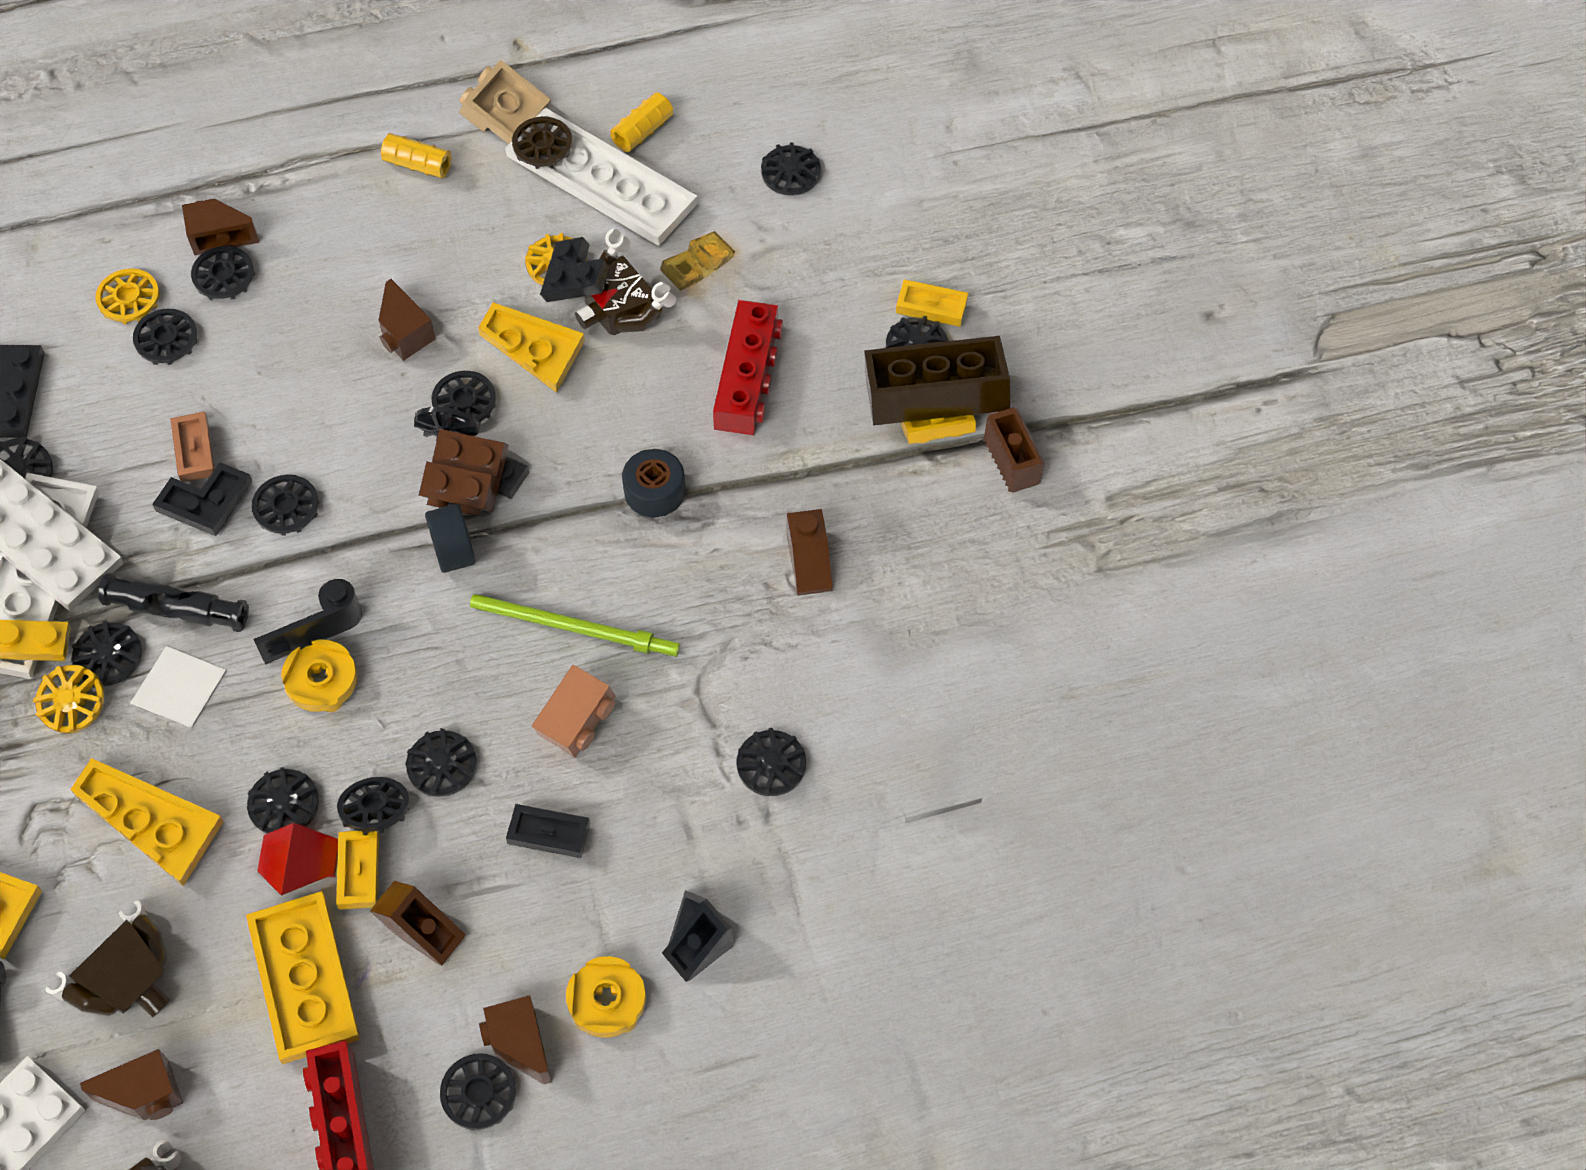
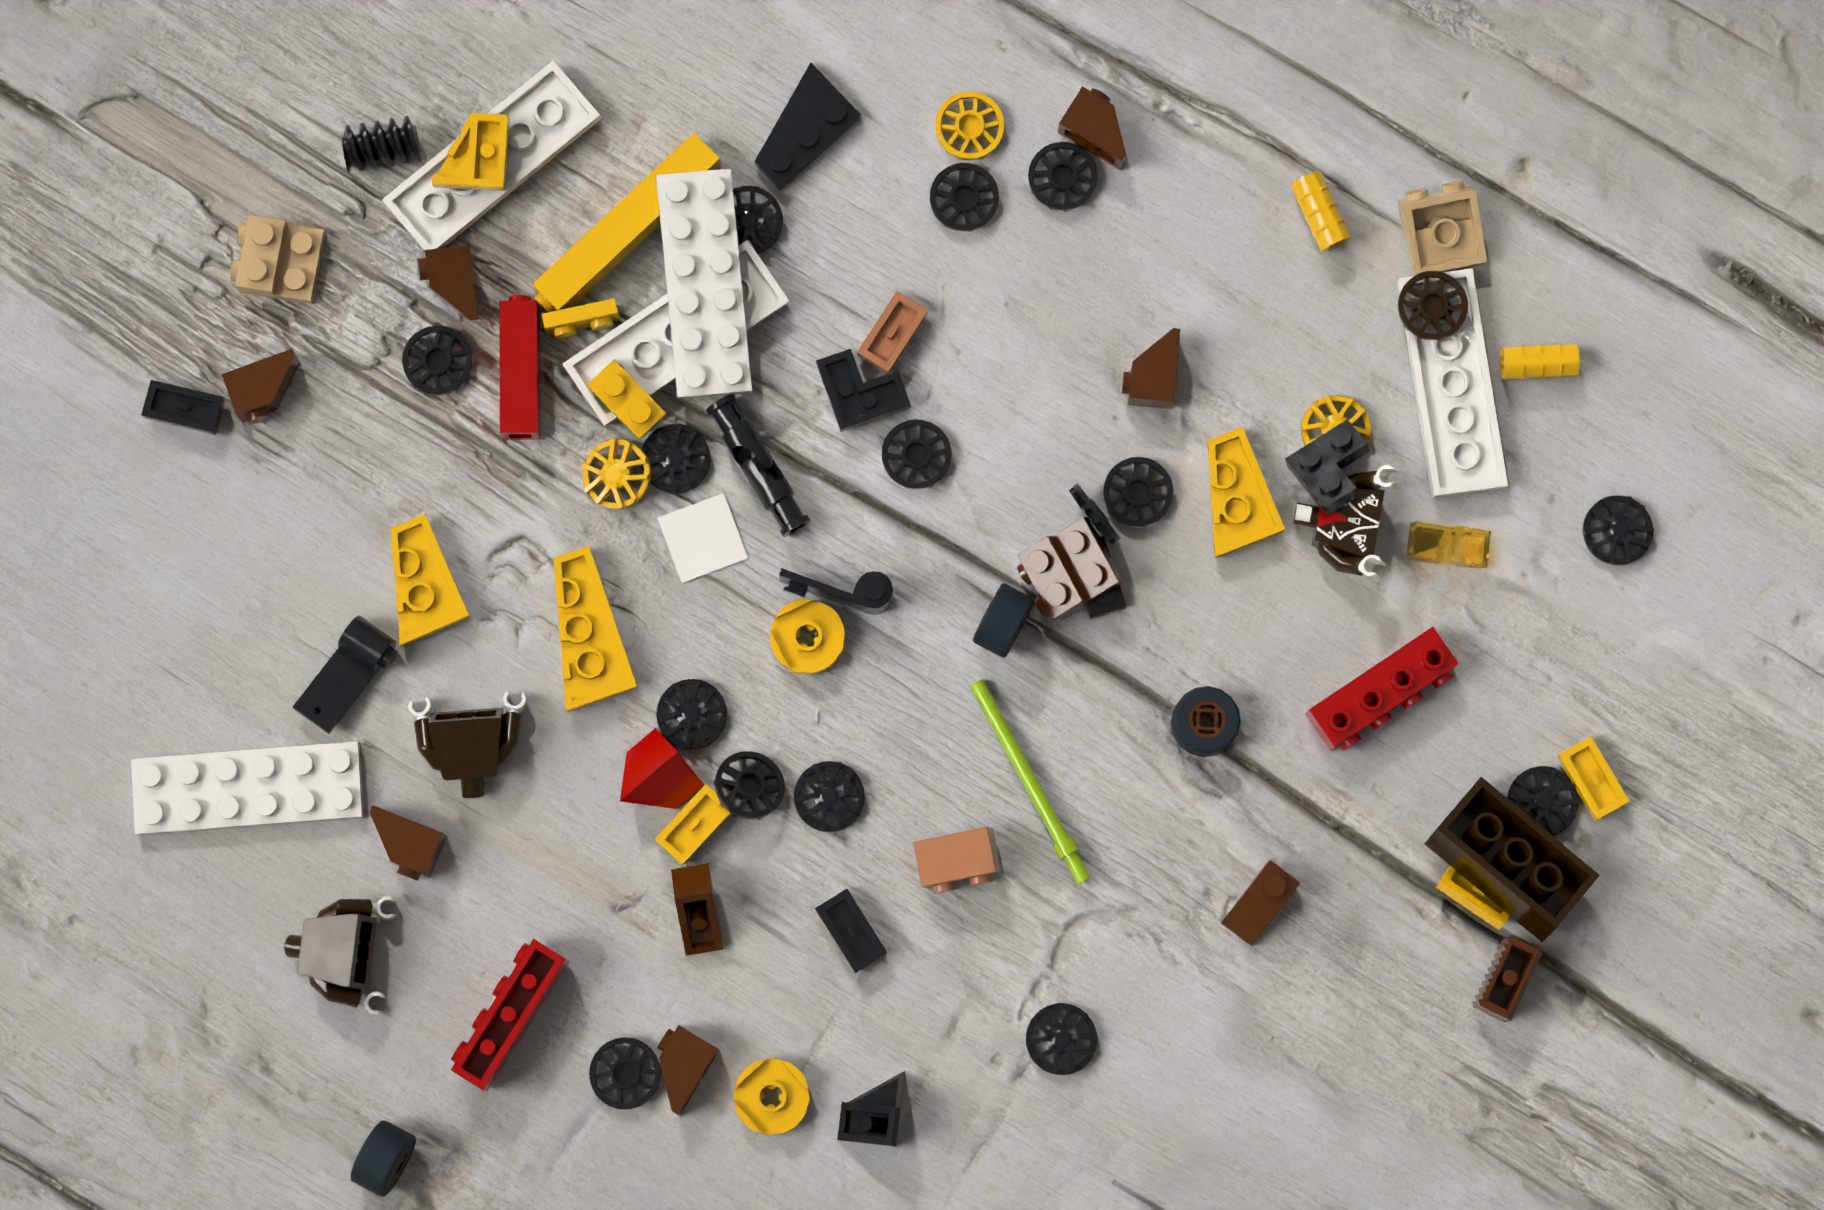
camera: 45 degrees right, 20 degrees up
yellow plate [246,891,361,1065] -> none

